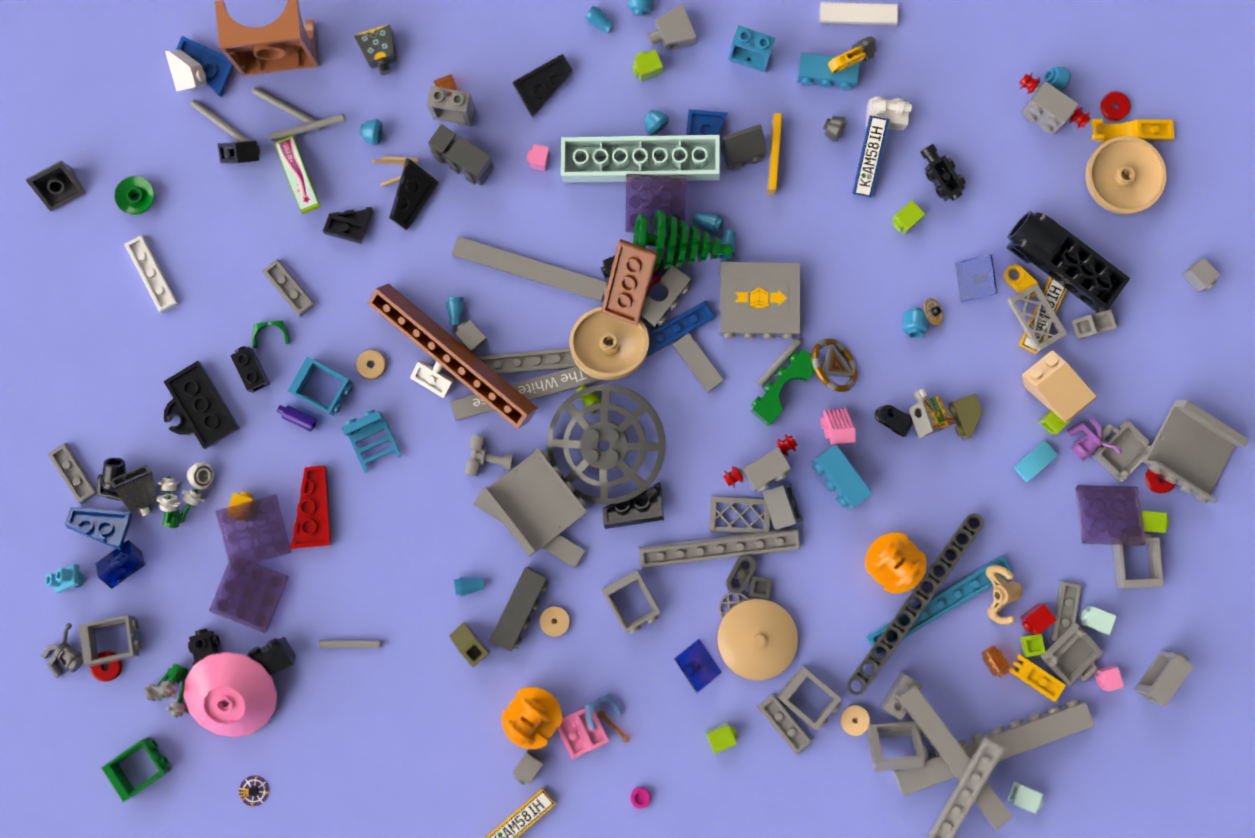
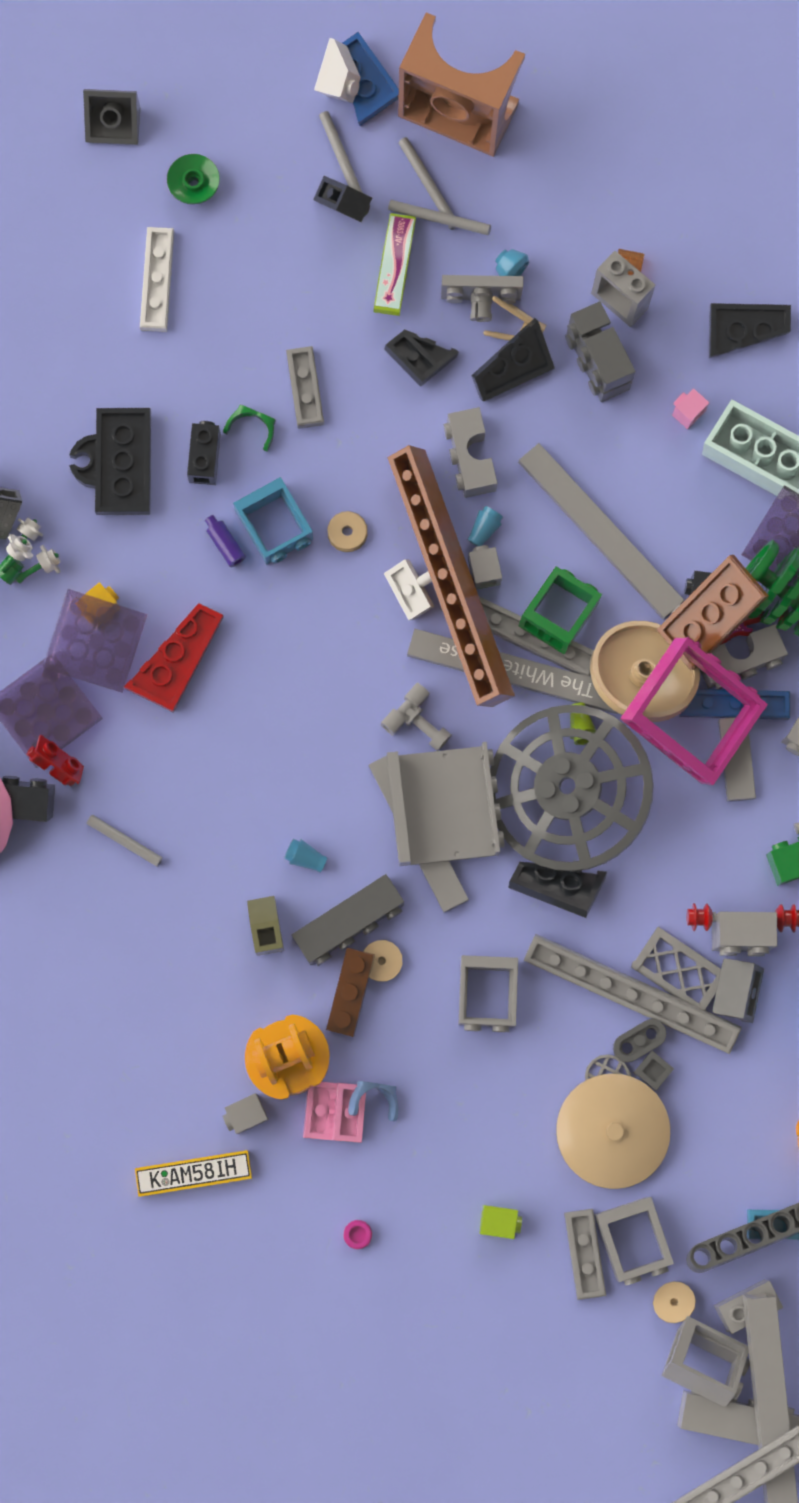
camera: 30 degrees right, 5 degrees down
white cone [187,462,214,489] -> none
dark azure plate [341,410,401,473] -> none
dark grey torso [354,24,397,75] -> none
clear orange hinge [597,710,630,743] -> none
clear blue piece [674,639,722,693] -> none
none -> red hinge [26,735,84,787]
none -> reddish brown plate [326,948,375,1037]
none -> light grey plate [441,275,523,322]
none -> light grey arch [443,407,497,498]
none -> green window [518,566,602,655]
none -> dark pink window [620,637,767,785]

